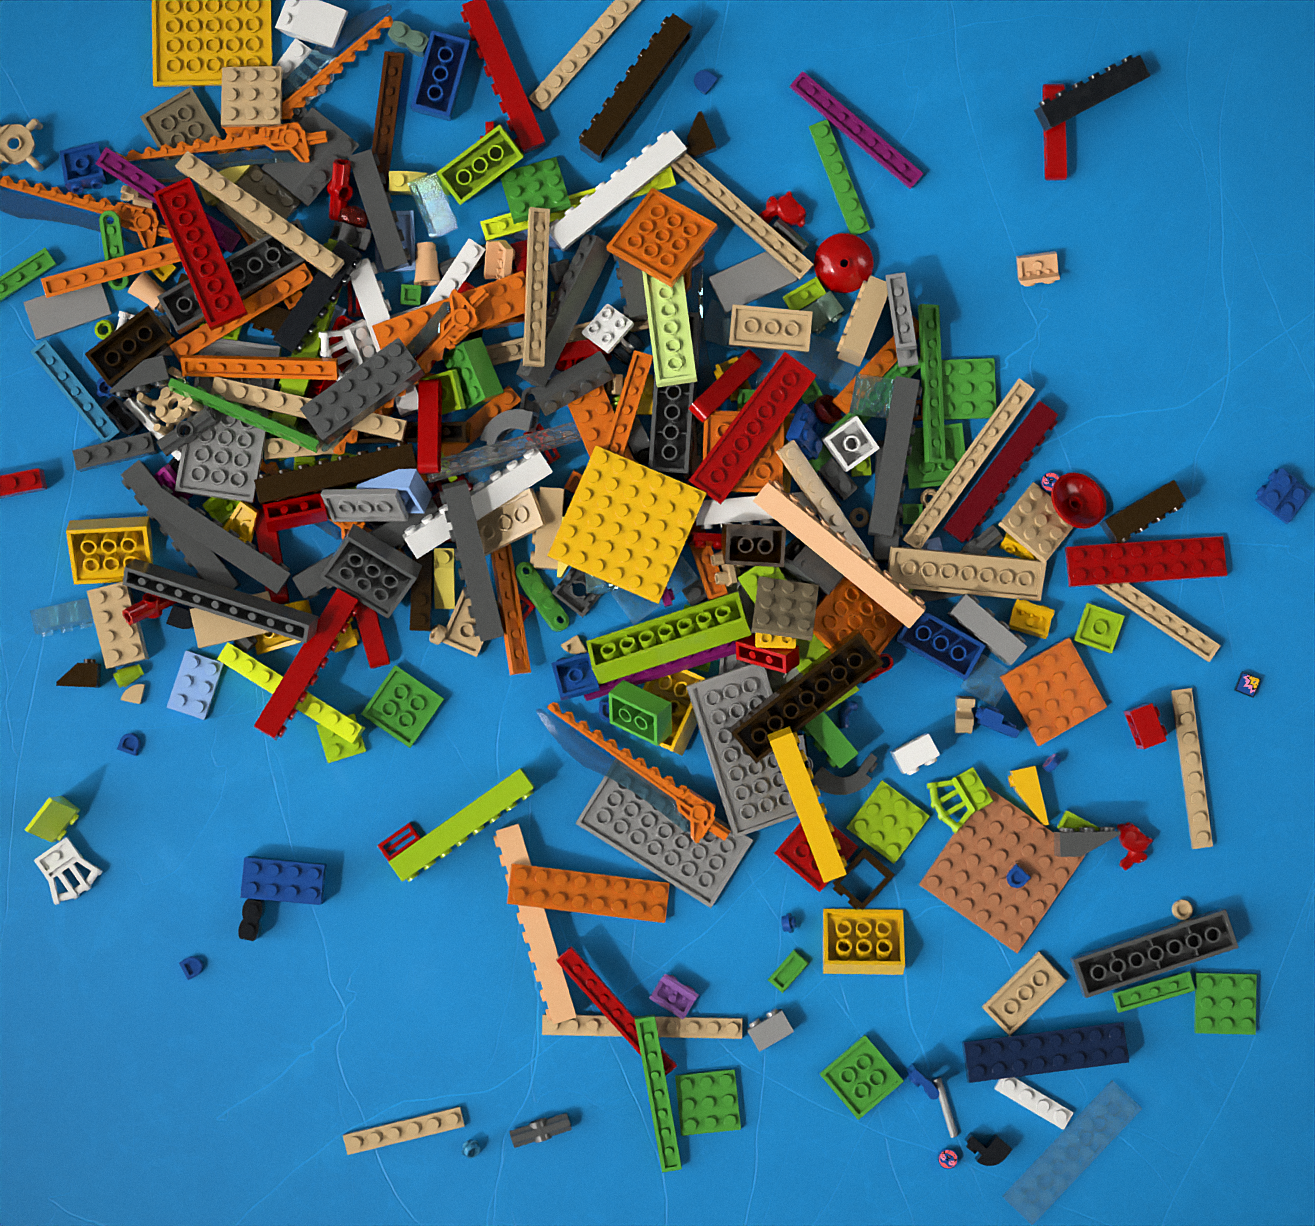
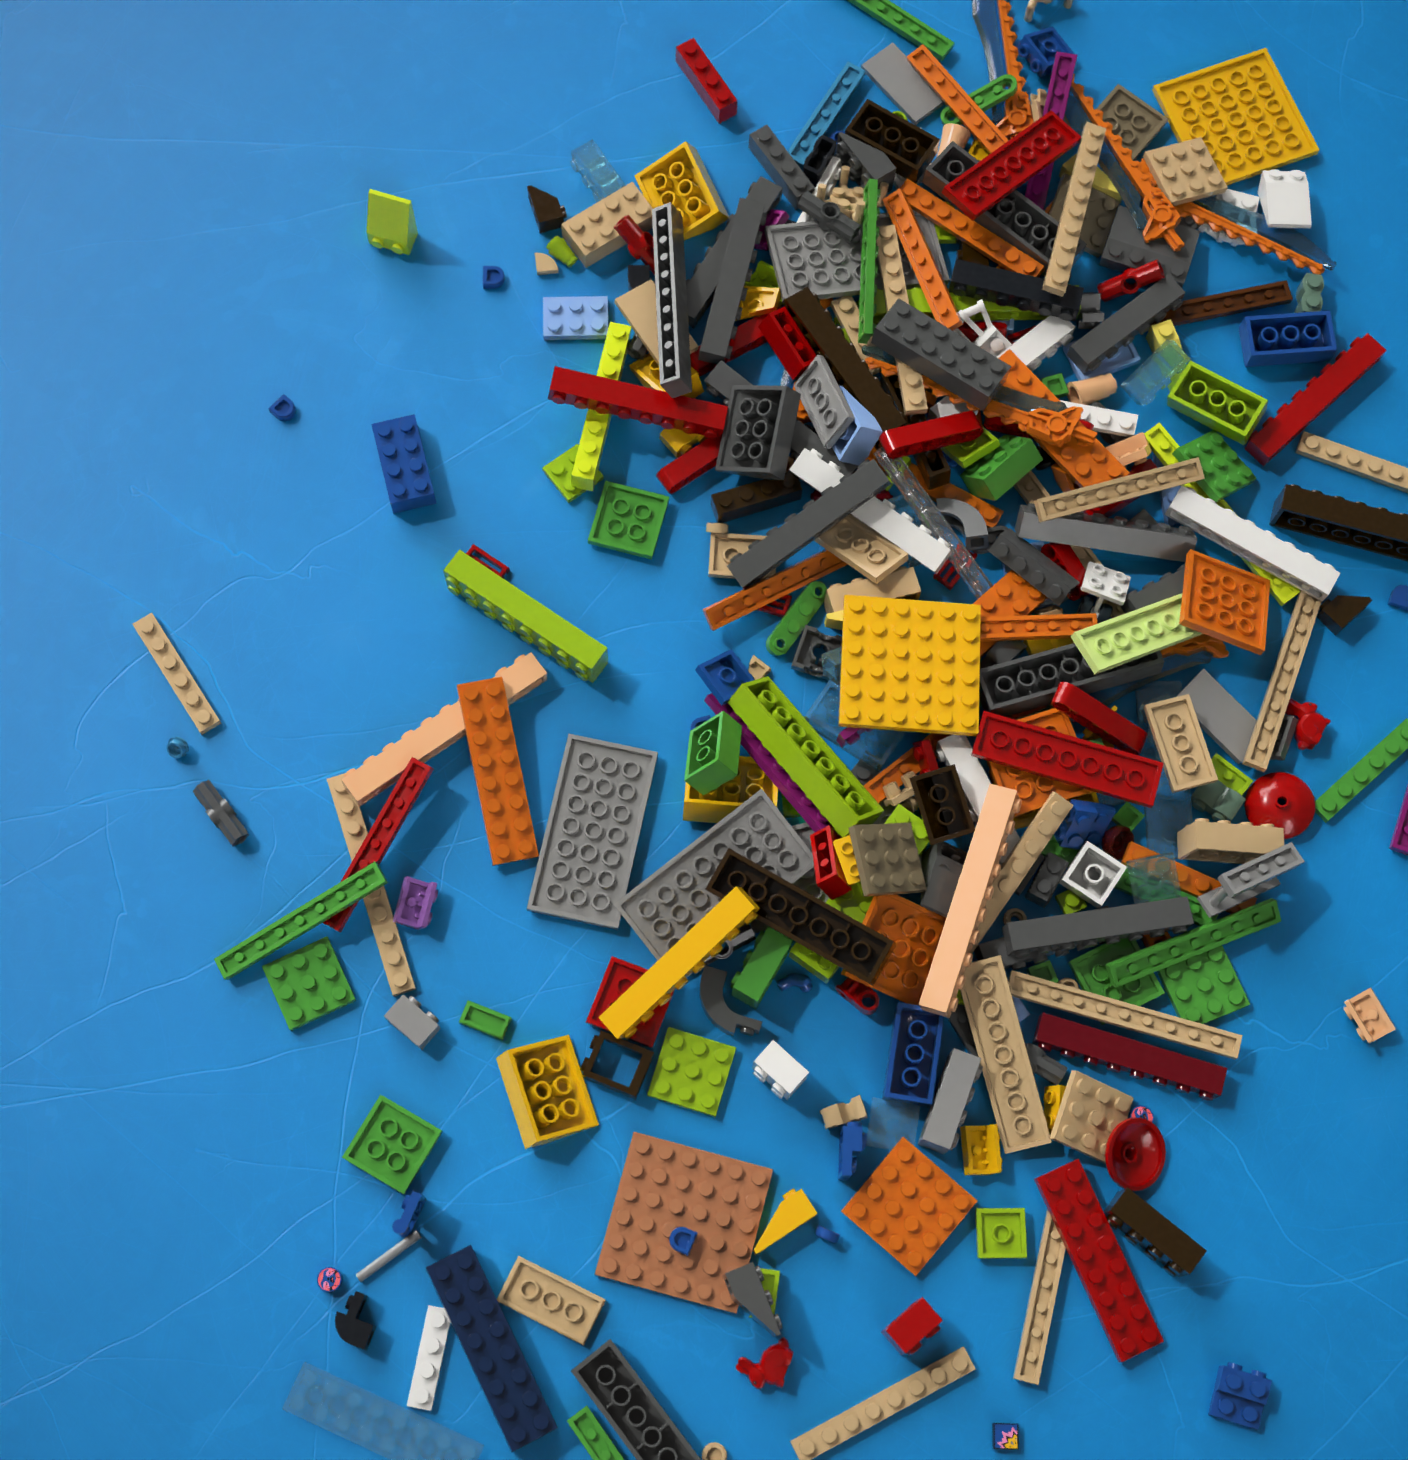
camera: 70 degrees right, 15 degrees down
white plate [34,837,103,905] -> none
black brick [238,898,265,941] -> none
clear red hair [338,206,368,228] -> none
light yellow slope [434,548,456,609] -> none
piece [536,702,731,843] -> none
blue plate [782,913,797,933] -> none
lime plate [927,767,994,834] -> none

